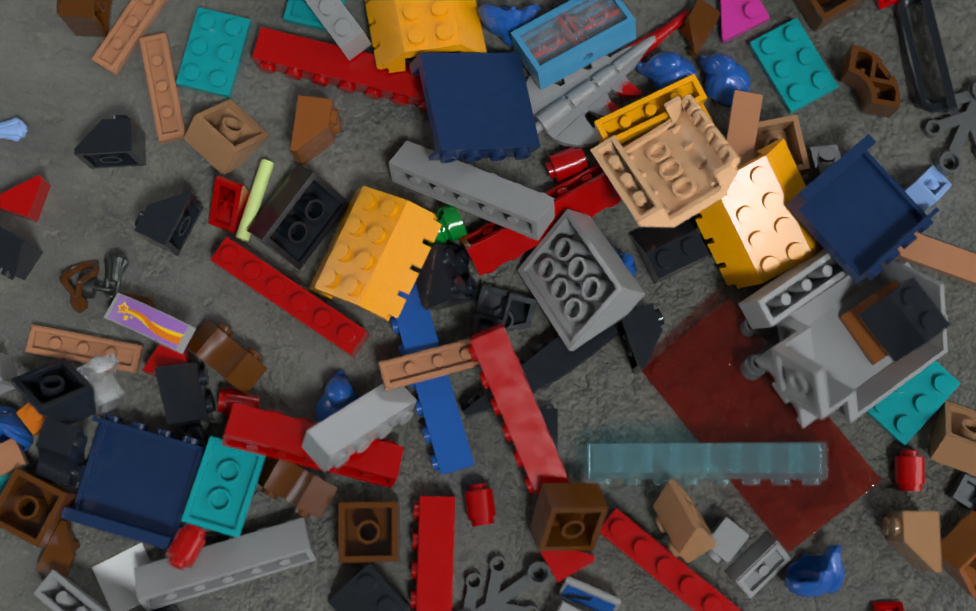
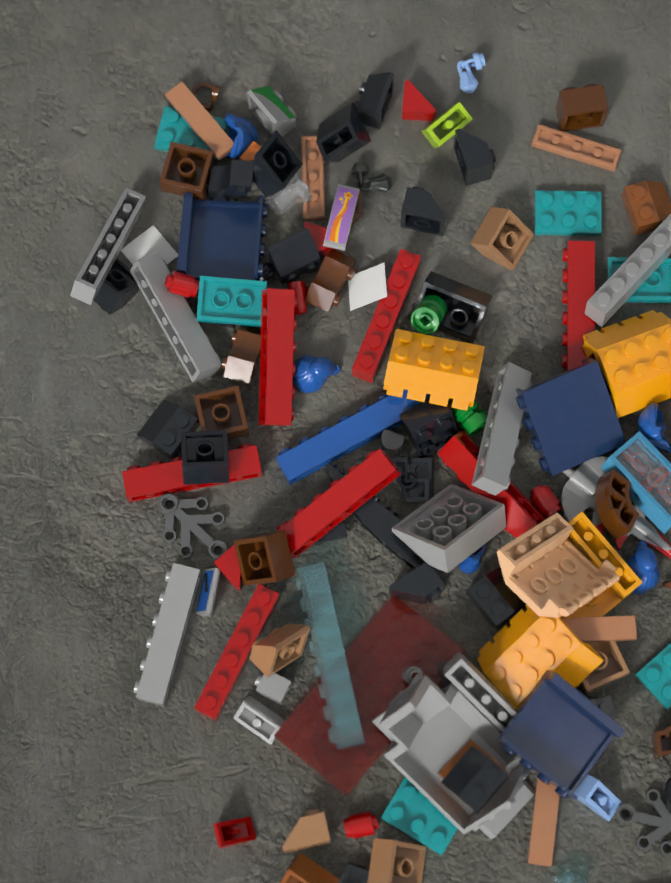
camera: 80 degrees right, 5 degrees down
reddish brown slope [36,519,80,577] -> none
reddish brown piece [59,261,100,313] -> none
nougat tile [139,32,186,144] -> none
red slope [209,176,250,233] -> none
yellowish green piece [235,159,274,242] -> none
dark orange slope [290,95,342,166] -> none
light grey brick [302,384,417,472] -> none
nougat tile [378,339,481,391] -> none
red brick [464,483,497,527] -> none
blue hair [699,53,751,108] -> none
blue hair [784,544,845,598] -> none
none -> black slope [181,430,230,485]
none -> black slope [316,102,371,162]
none -> white sticker [348,263,387,311]
none -> dark grey brick [381,429,405,455]
none -> green wheel [411,295,447,334]
none -> lime brick [421,102,473,148]
none -> reddish brown brick [595,469,639,539]

